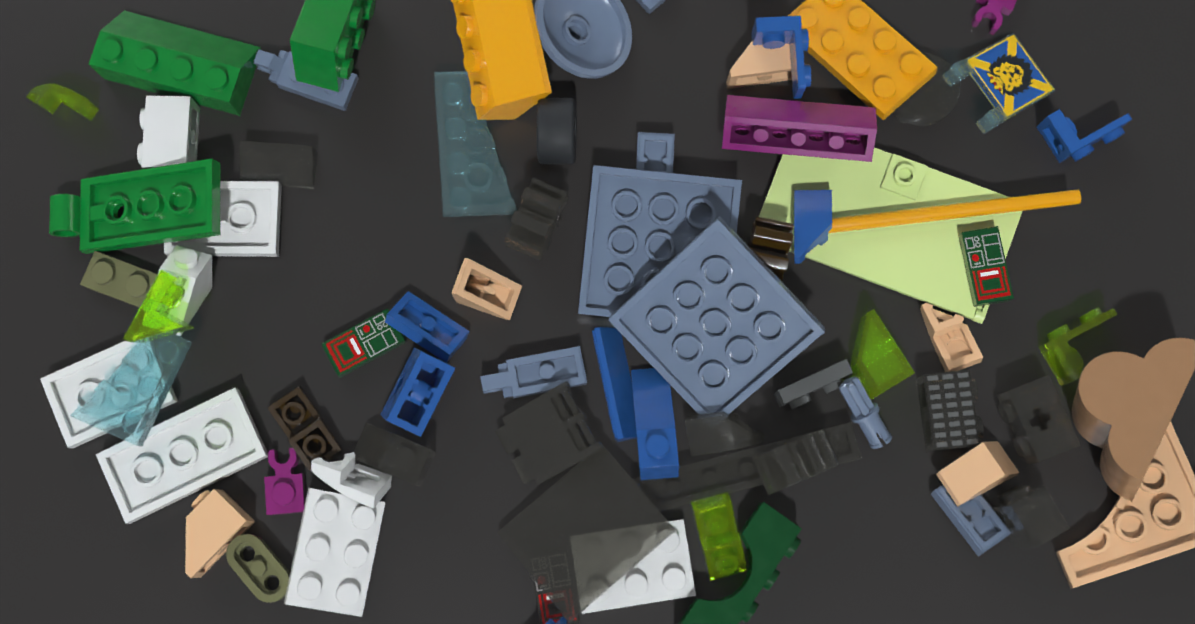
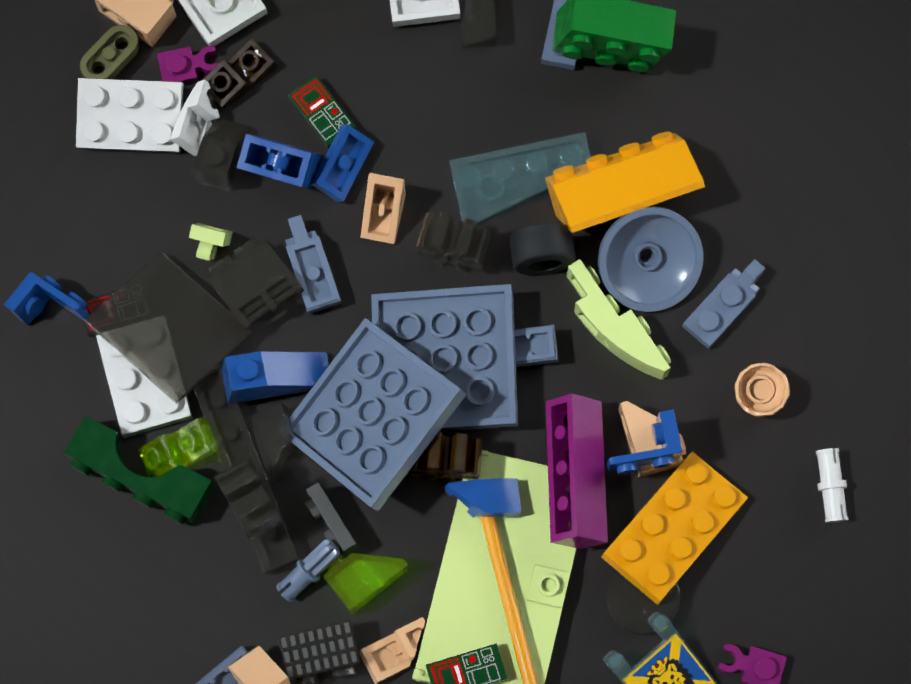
camera: 85 degrees right, 5 degrees down
blue slope [592,327,637,442] -> none
none -> yellowish green tile [189,223,233,261]
none -> yellowish green slope [567,259,671,380]

